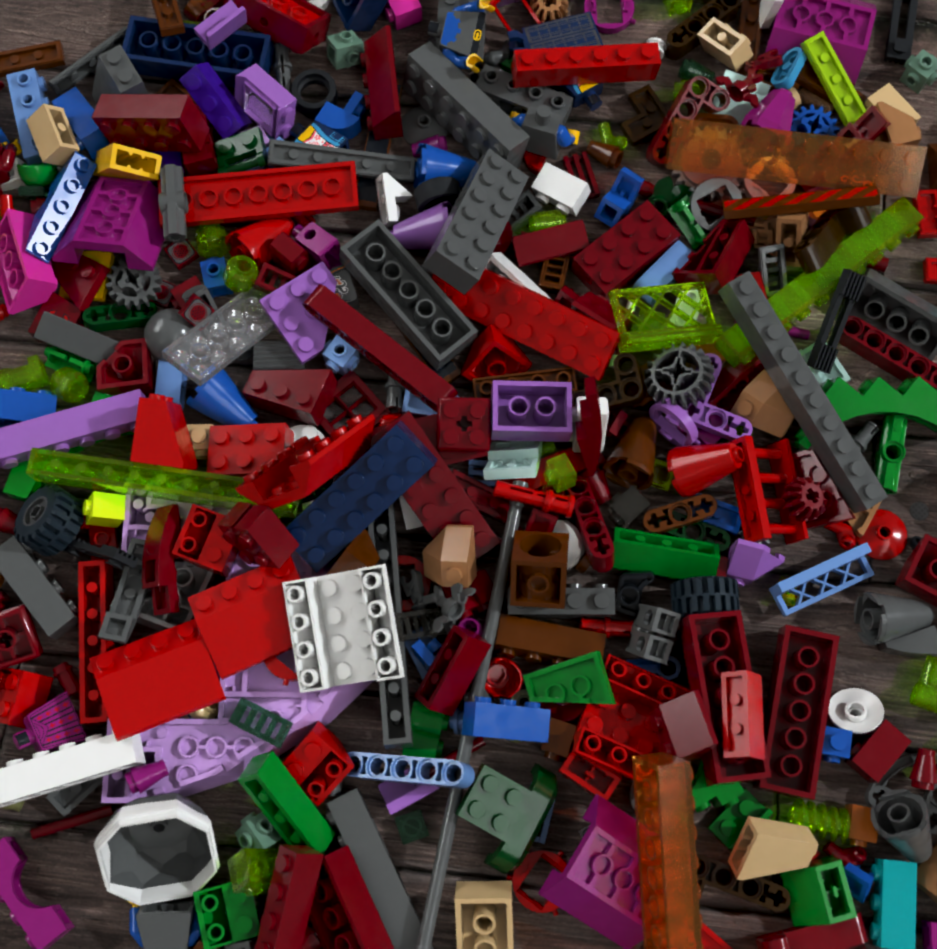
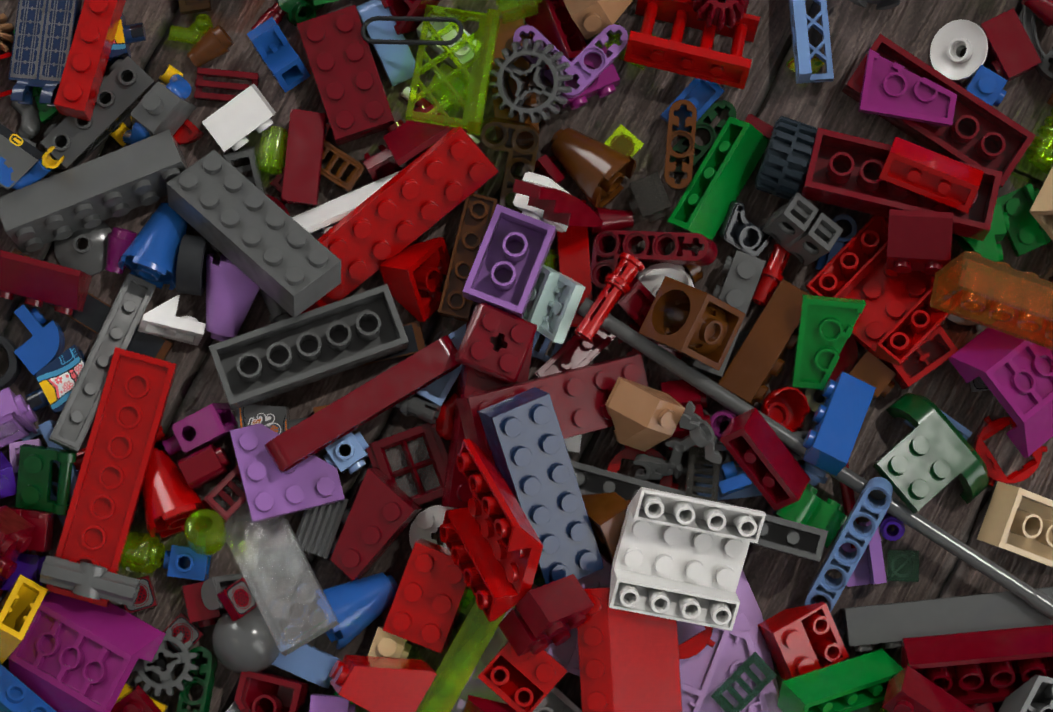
camera: 75 degrees left, 10 degrees up
clear neon green plate [543,453,577,493] -> none
medium lavender piece [649,397,701,446] -> none
red cone [667,443,744,497] -> none
medium lavender slope [726,538,785,587] -> none
none -> black piece [361,16,463,46]
none -> magenta wing [858,49,957,127]
none -> dark purple pin [880,513,905,541]

